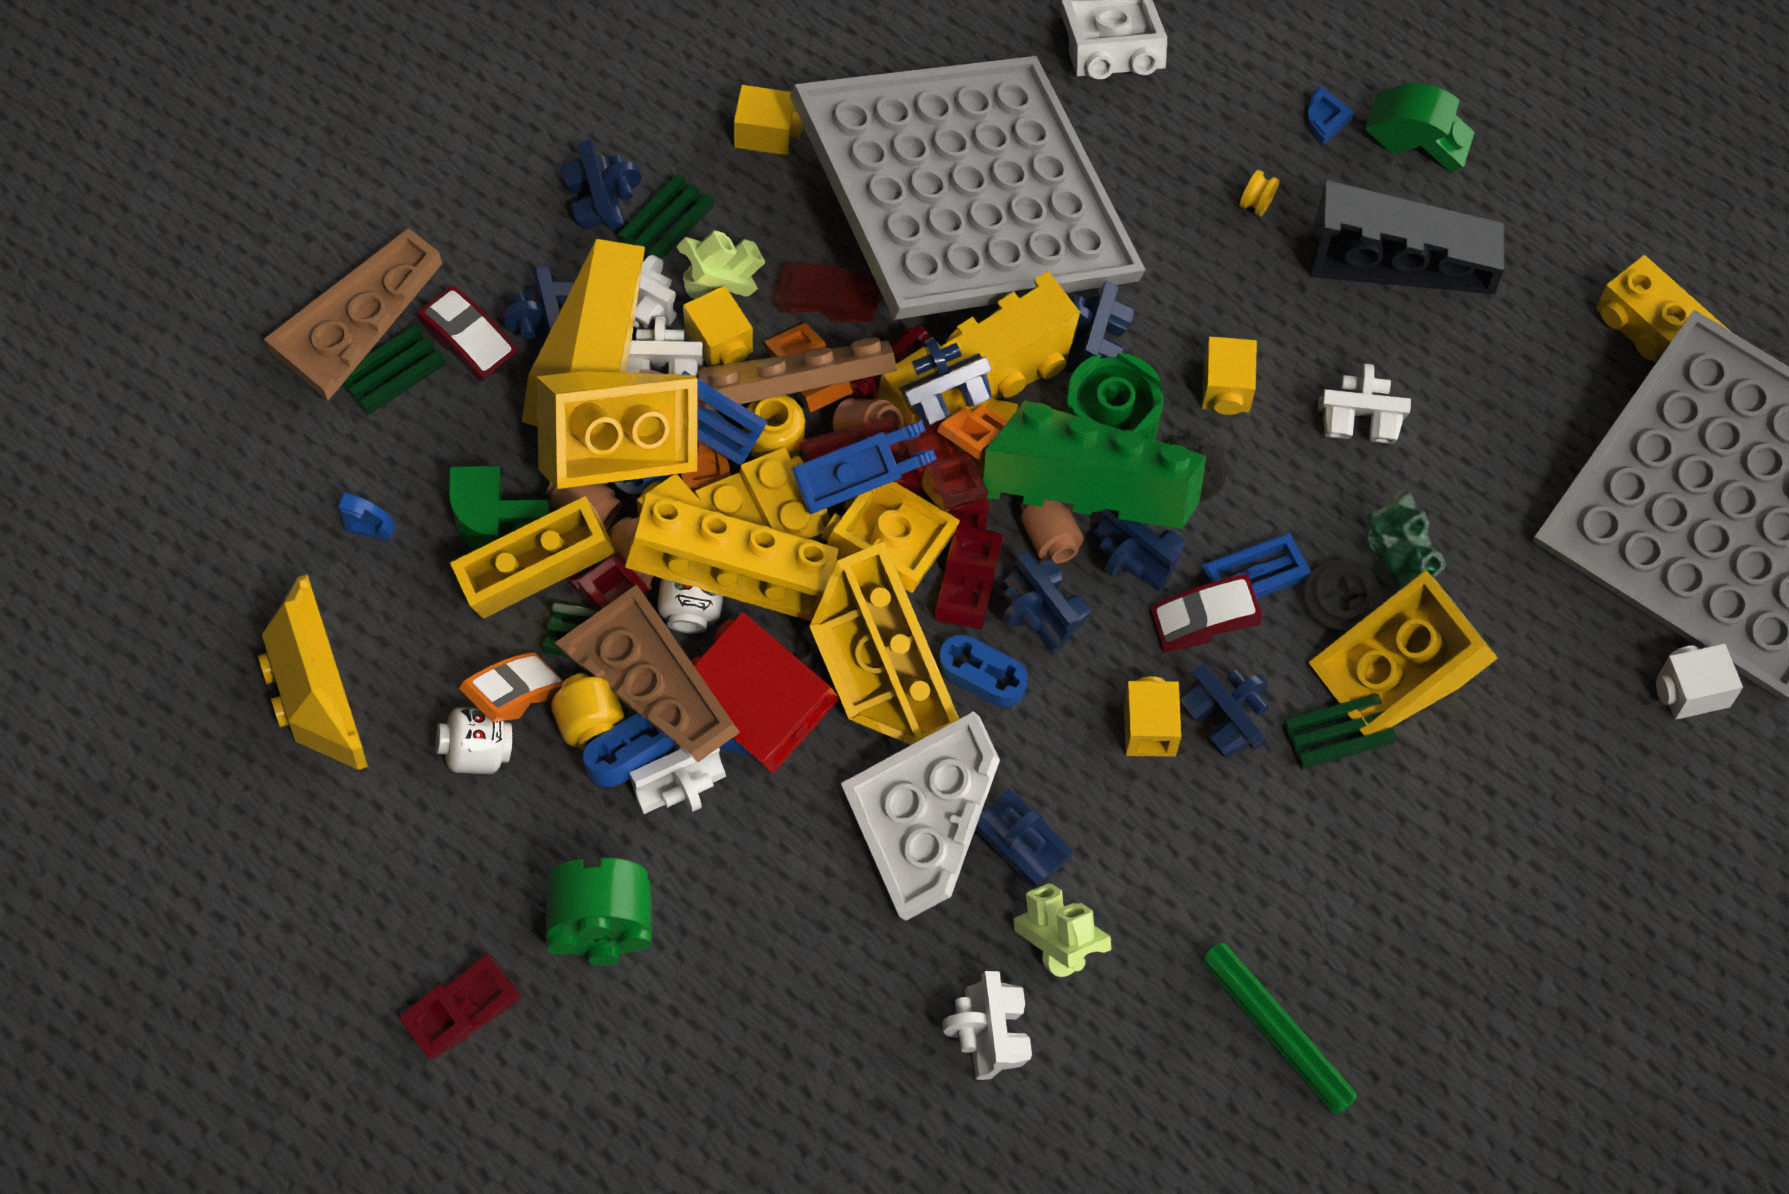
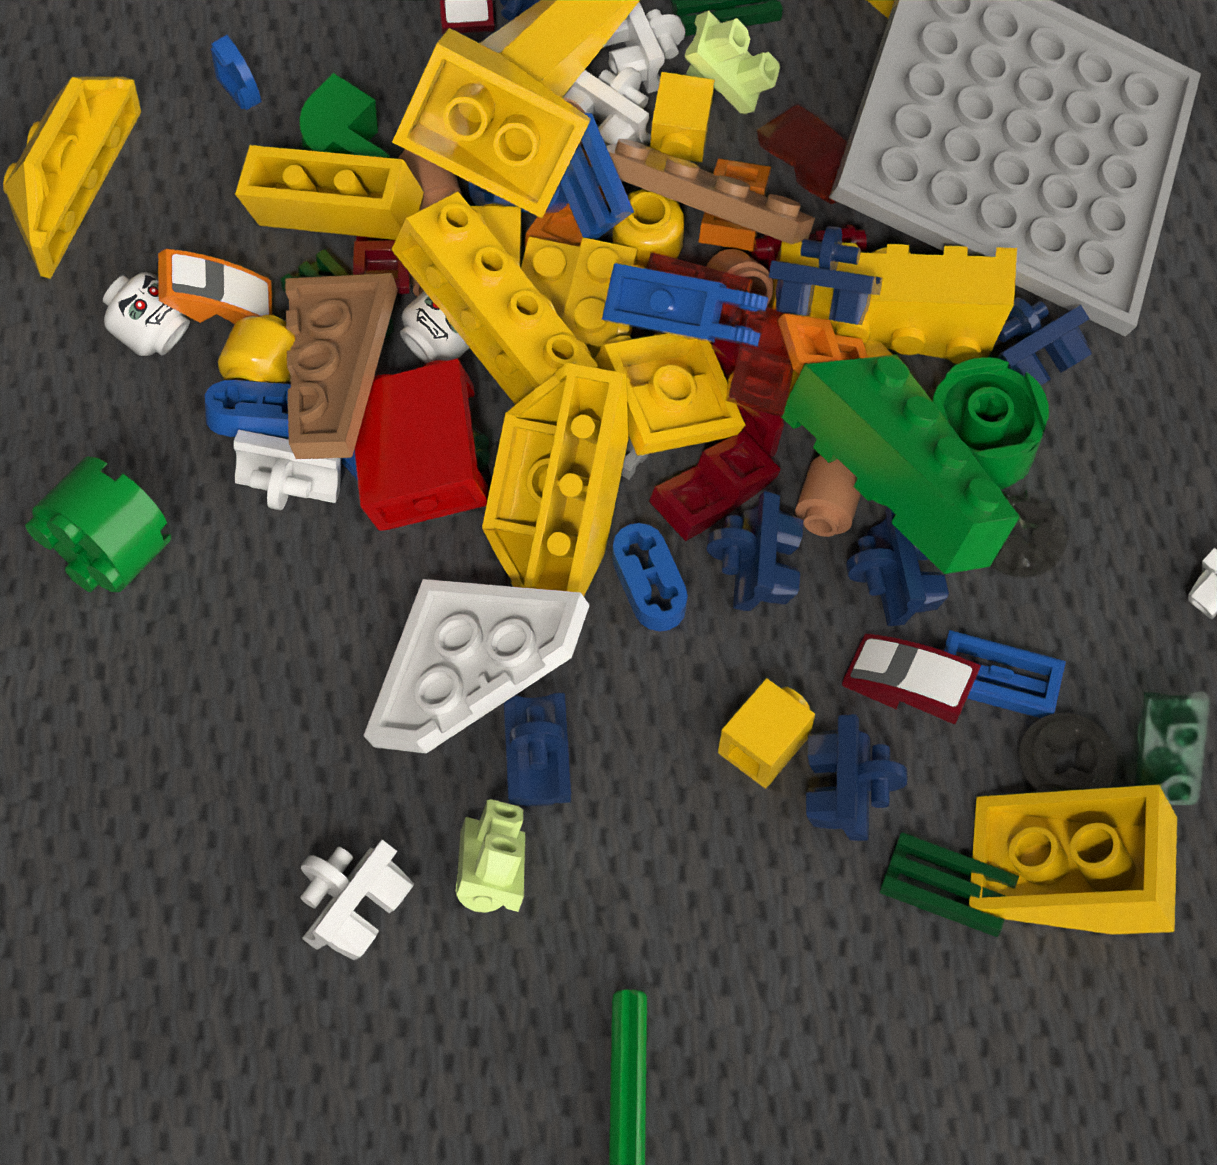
camera: 40 degrees right, 0 degrees up
yellow brick [1202,336,1257,415] -> none

